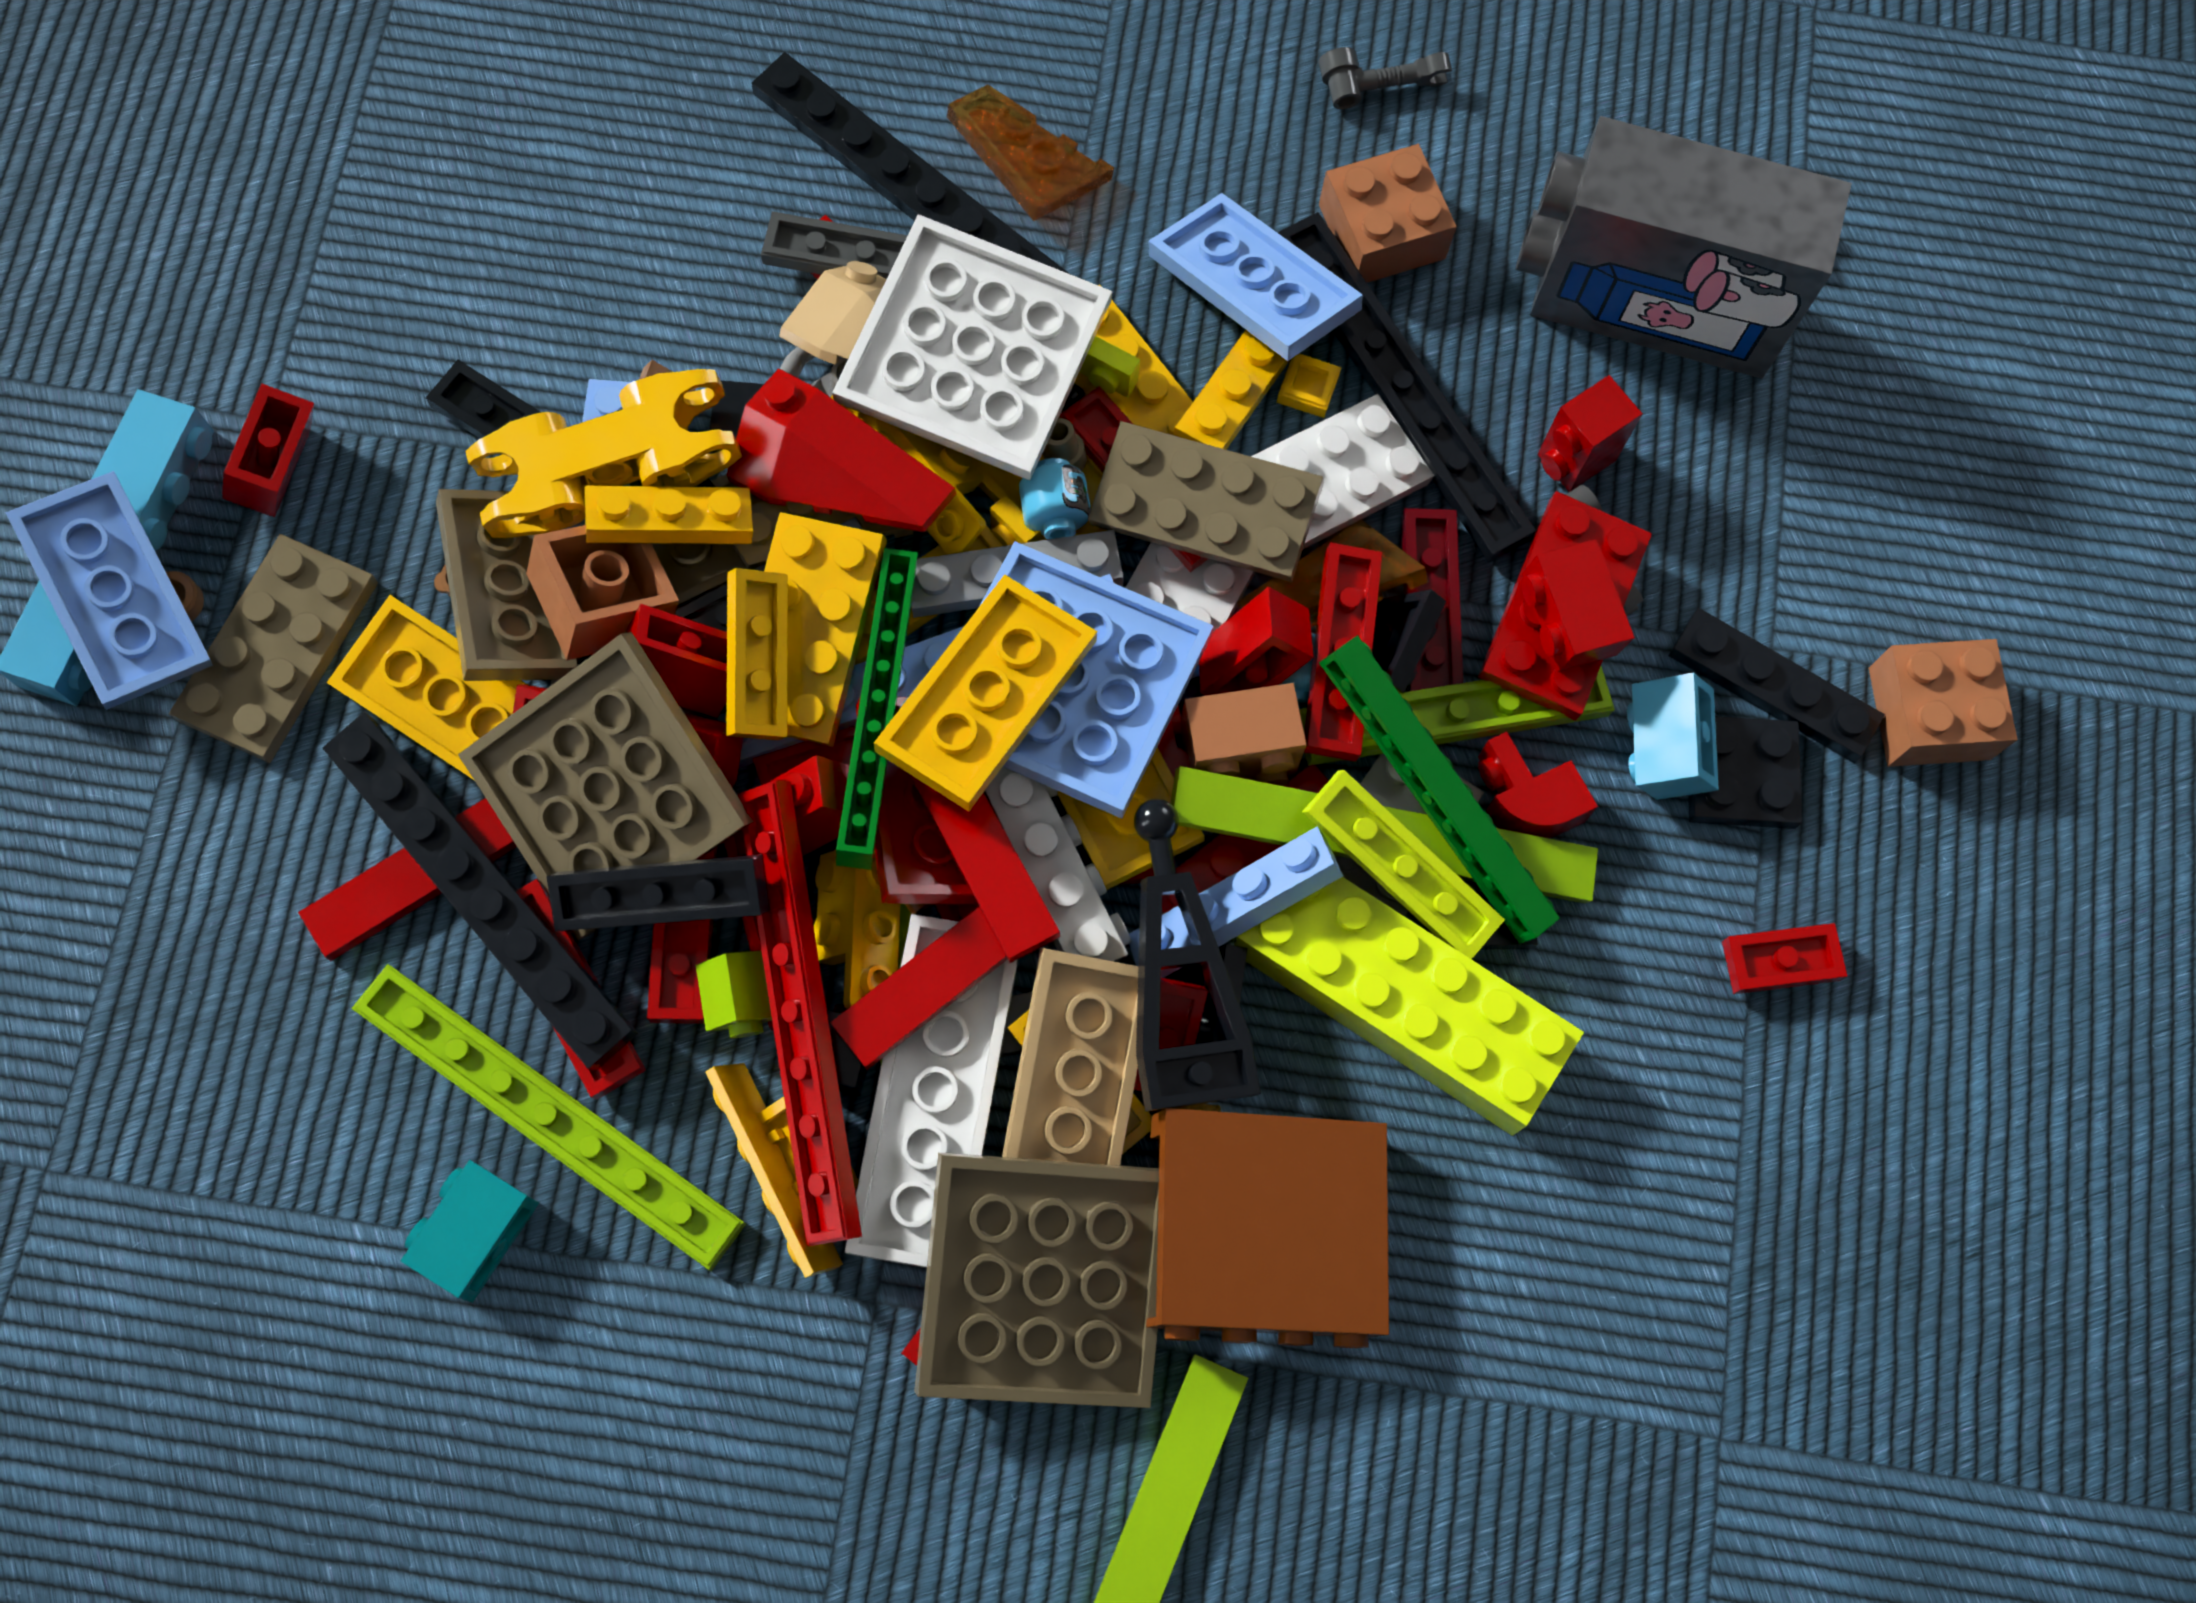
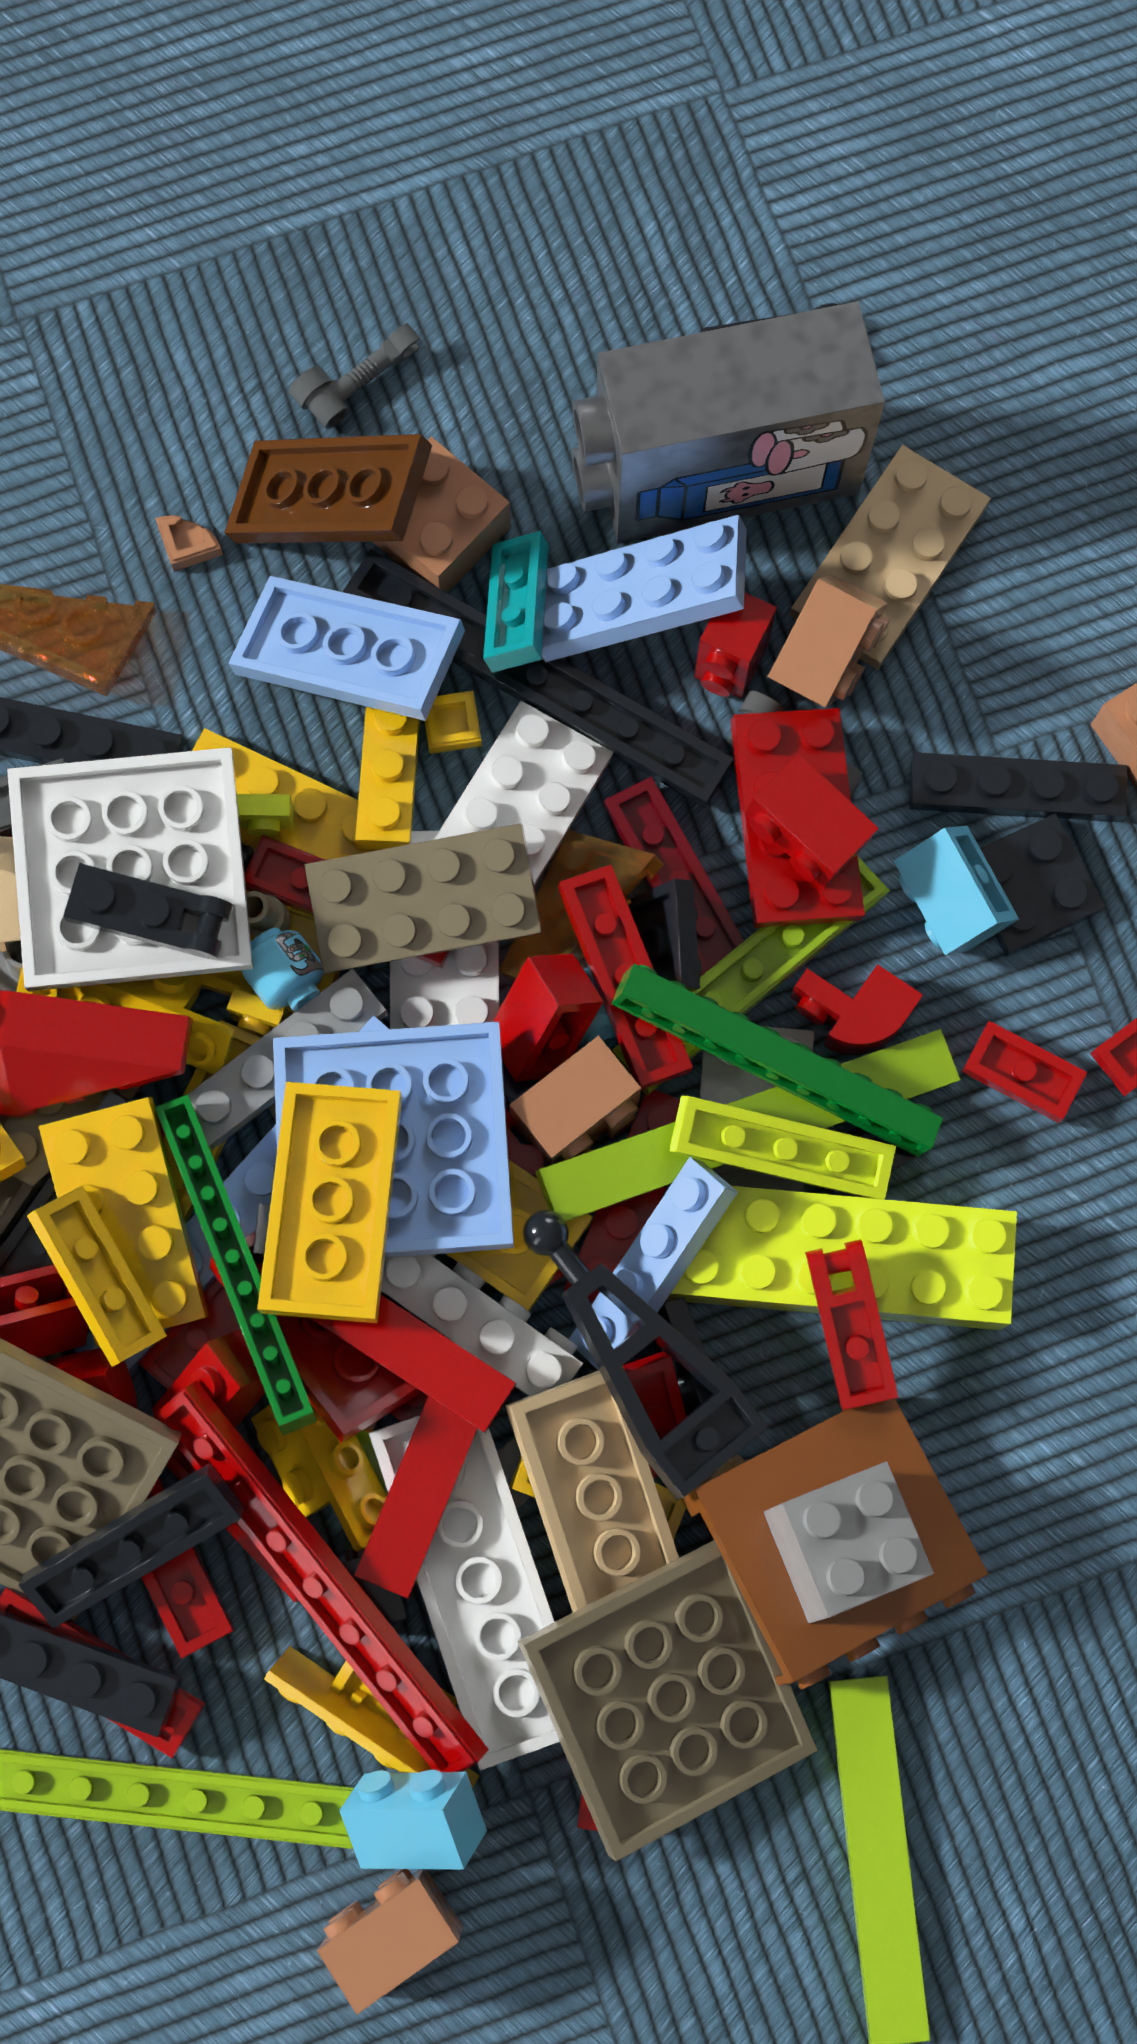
camera: 25 degrees left, 5 degrees up
teal brick [400,1159,540,1303] -> none
lime brick [696,951,772,1038] -> none
none -> black plate [63,863,233,960]
none -> nougat tile [155,515,223,571]
none -> reddish brown plate [224,434,433,543]
none -> nougat brick [317,1869,463,2014]
none -> medium azure brick [339,1770,487,1870]
none -> teal plate [483,531,549,673]
none -> light blue plate [542,514,747,662]
none -> light grey brick [763,1461,934,1623]
none -> nougat brick [768,574,890,707]
none -> tan plate [789,445,991,670]
none -> red plate [805,1239,899,1410]
none -> red plate [961,1021,1087,1123]

